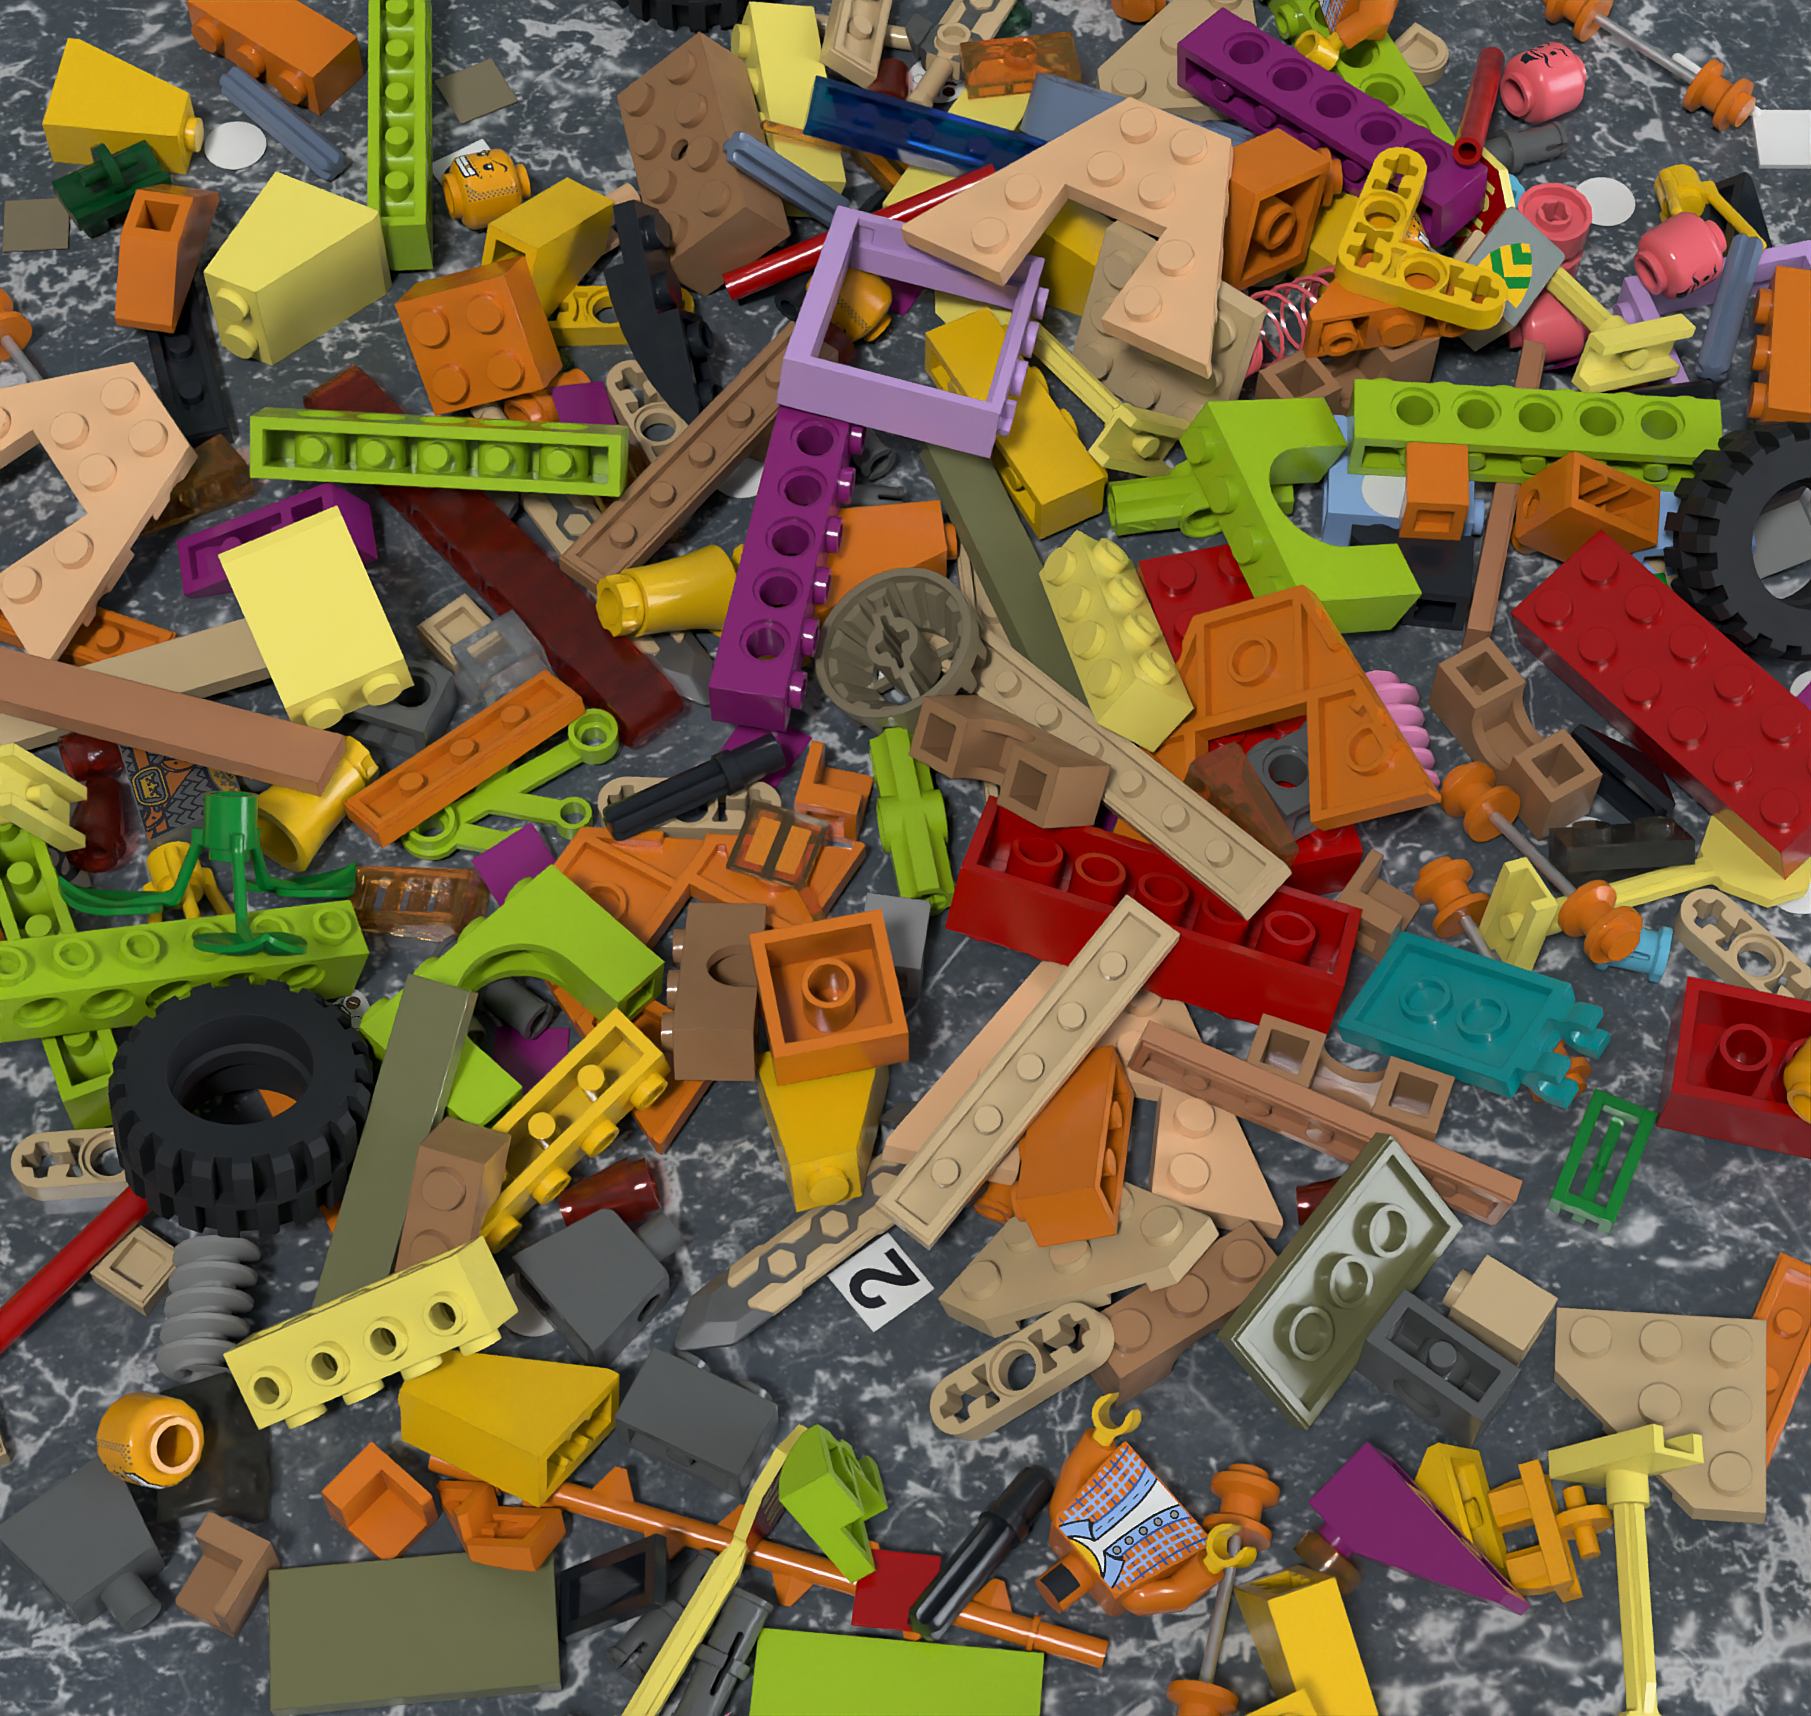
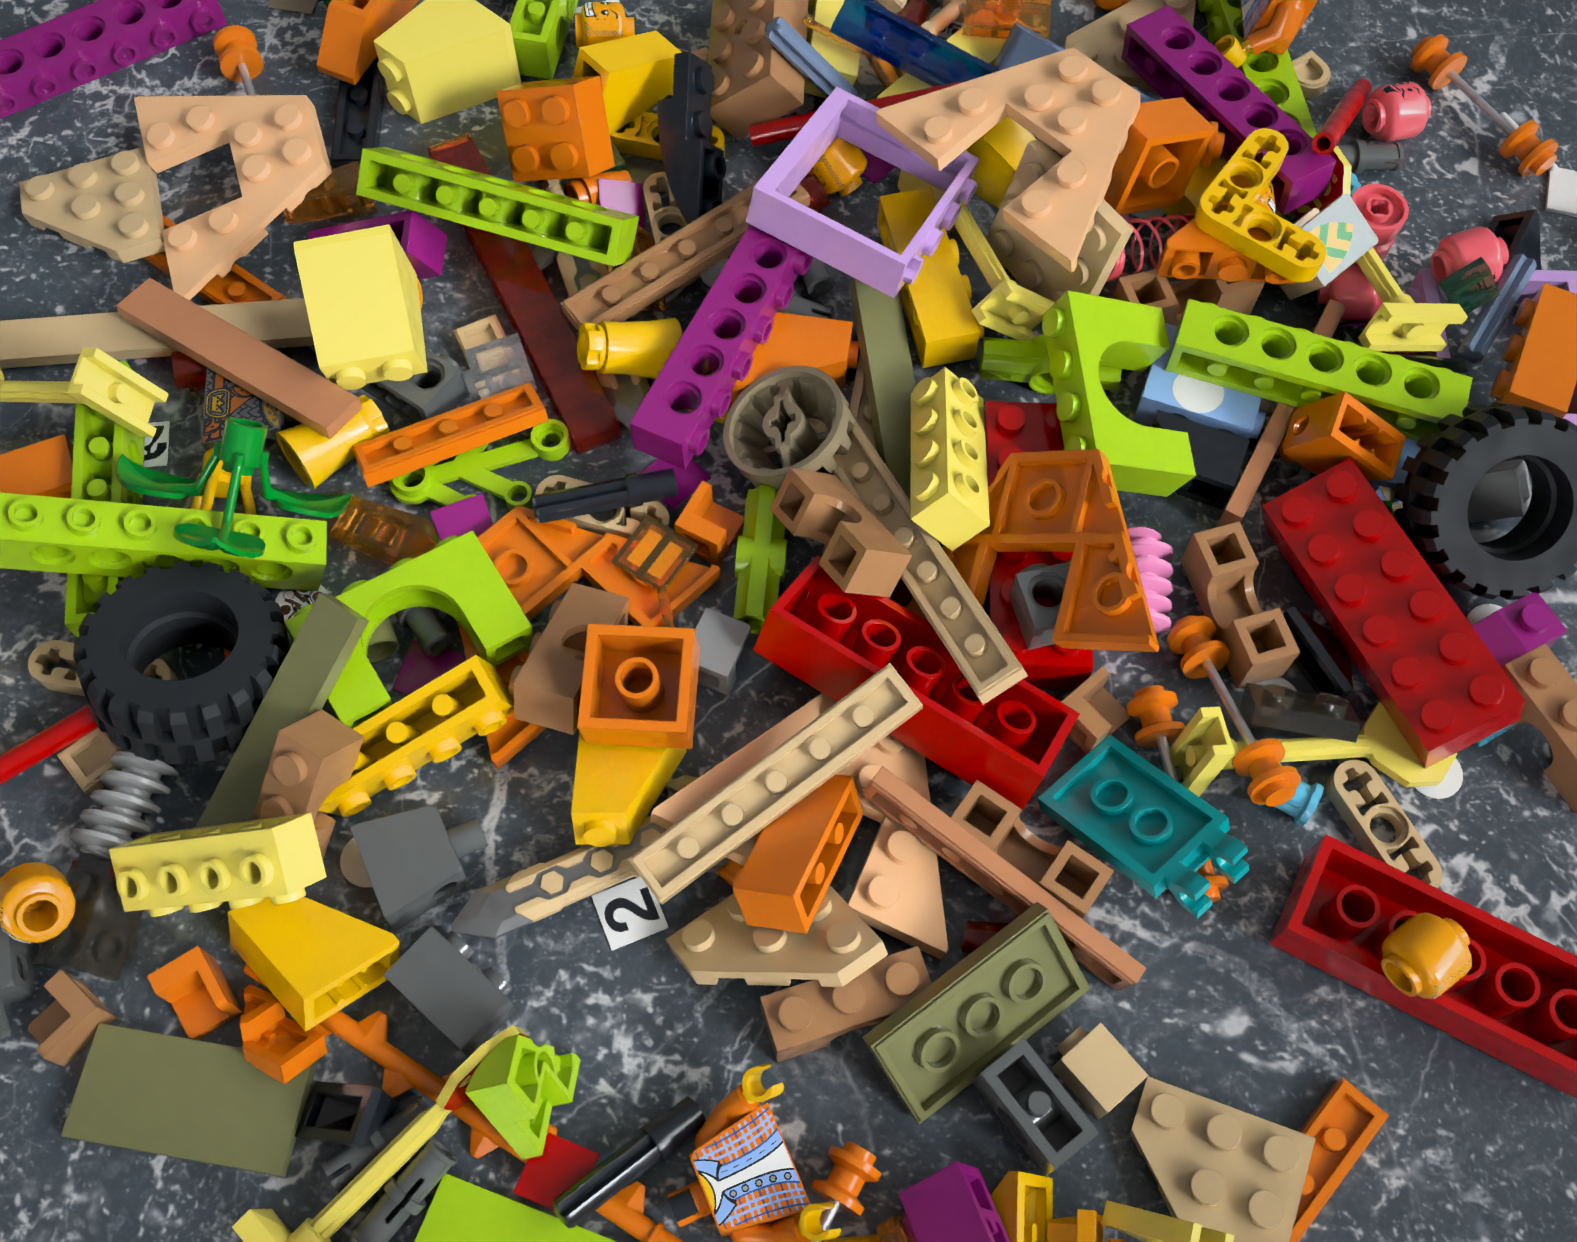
camera: 15 degrees right, 5 degrees up
clear red cone [66,776,126,873] -> none
clear red cone [557,1156,662,1227] -> none
tan beam [930,1302,1115,1441] -> none
clear orange slope [1183,741,1299,869] -> none
orange panel [1399,442,1469,541] -> none
green tile [1546,1088,1658,1234] -> none
white sticker [1576,177,1635,226] -> none
yellow plant [1654,164,1767,251] -> none
none -> clear green tile [1437,257,1500,314]

